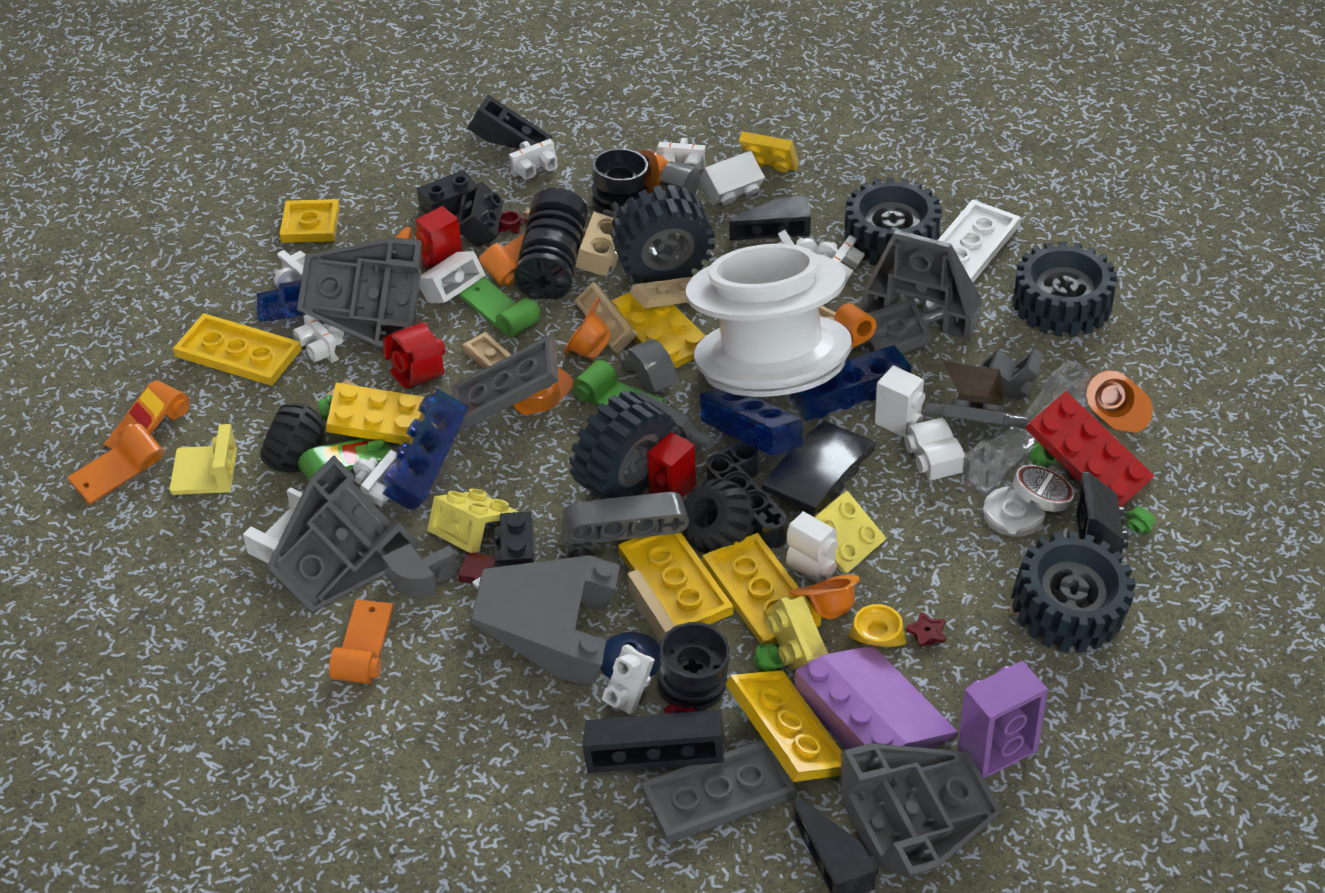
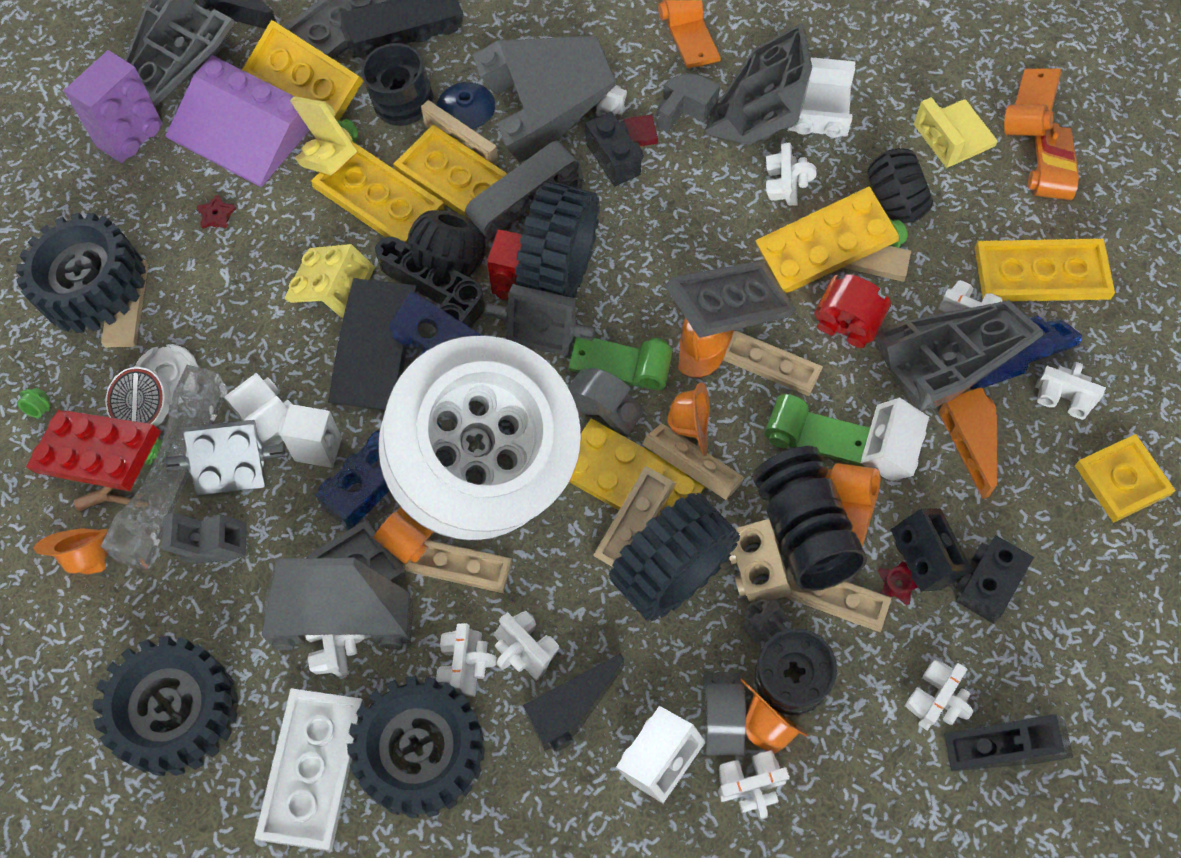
camera: 155 degrees right, 20 degrees up
bright green door [298,438,391,481] -> none
clear blue brick [382,388,469,511] -> none
red brick [415,206,462,268] -> none
light yellow bracket [427,488,519,553] -> none
white hips [602,645,655,714] -> none
yellow plate [739,131,799,172] -> none
white brick [786,511,838,583] -> none
orange piece [789,575,860,619] -> none
yellow piece [848,604,906,647] -> none
dark brown slope [943,361,1004,406] -> none
black slope [1076,472,1129,555] -> none

